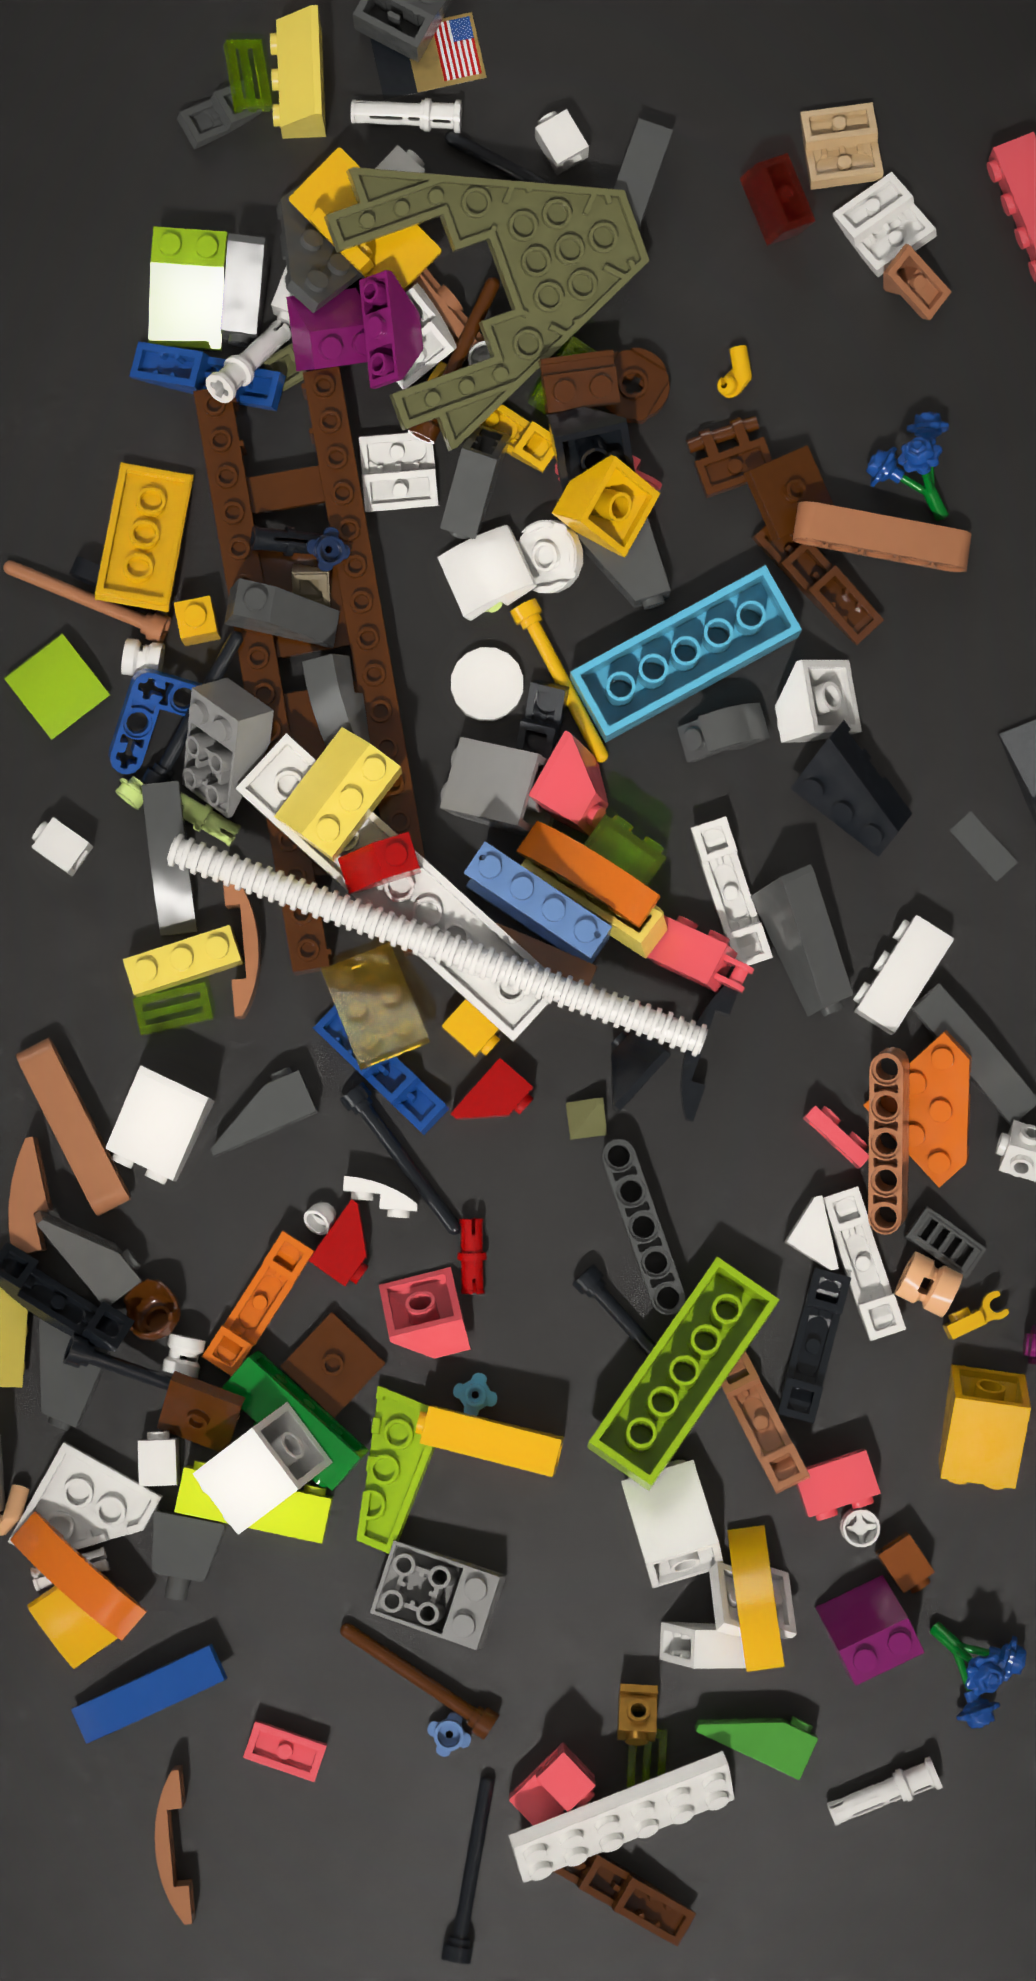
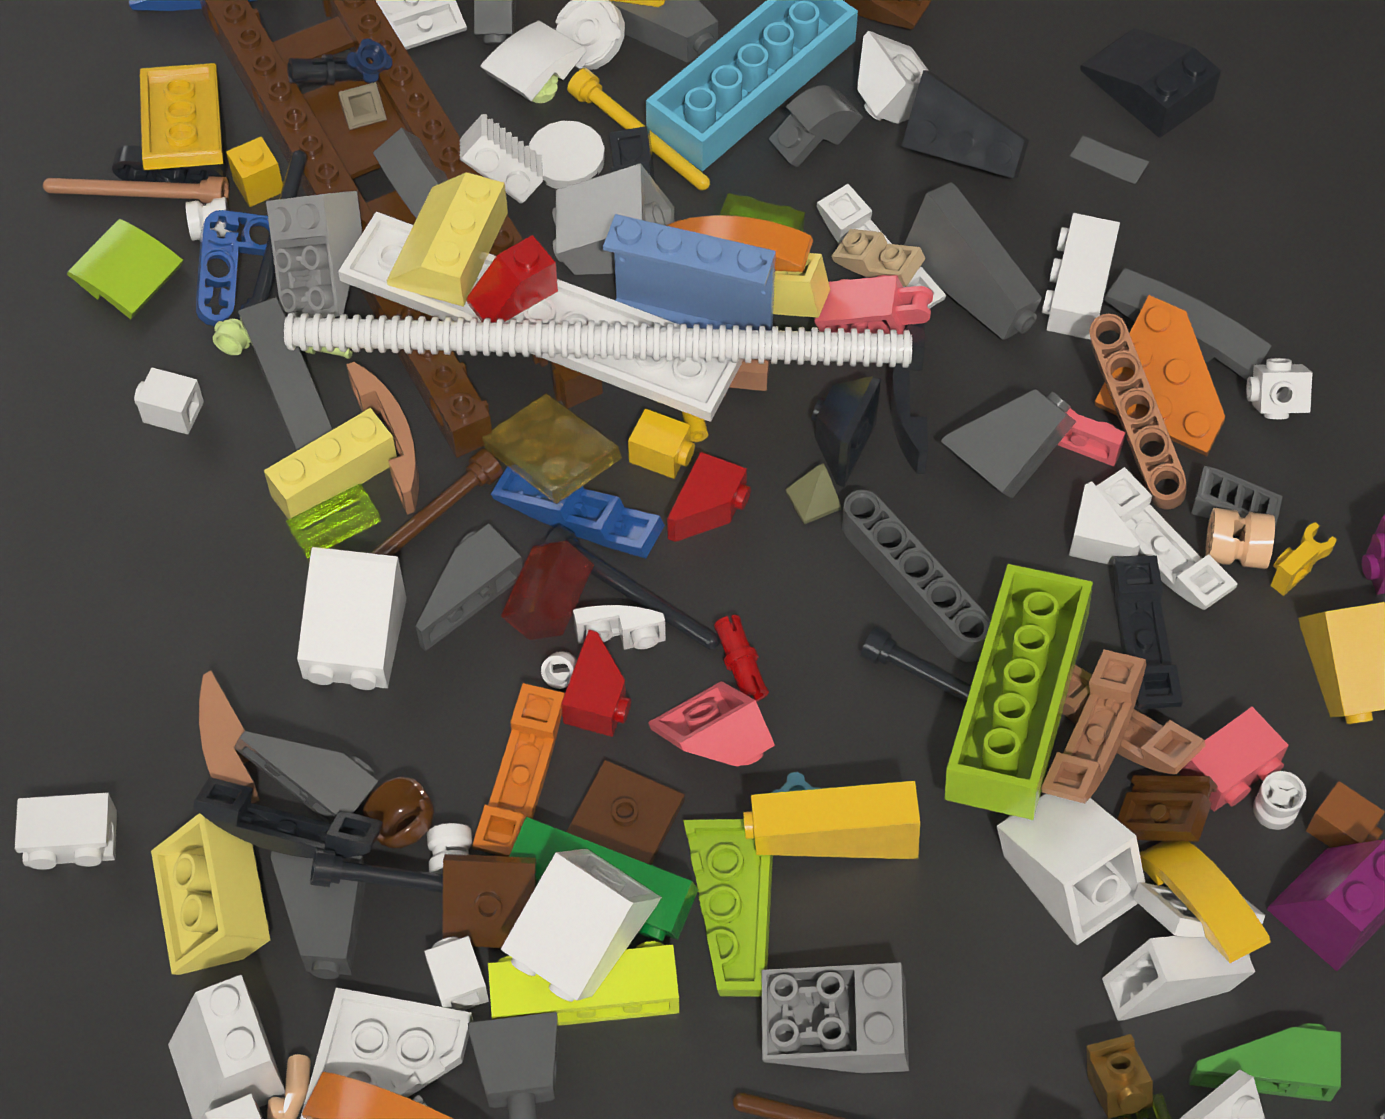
camera: 20 degrees left, 25 degrees down
nougat beam [16,1037,131,1216] -> none
dark grey slope [224,578,340,648] -> none
coral slope [528,731,609,837] -> none
none -> reddish brown piece [370,449,503,556]
none -> white brick [459,114,543,204]
none -> clear red brick [501,540,594,640]
none -> tan slope [831,229,926,287]
none -> dark grey slope [941,389,1076,499]
none -> nougat slope [1041,649,1146,804]
none -> reddish brown plate [1117,775,1218,842]

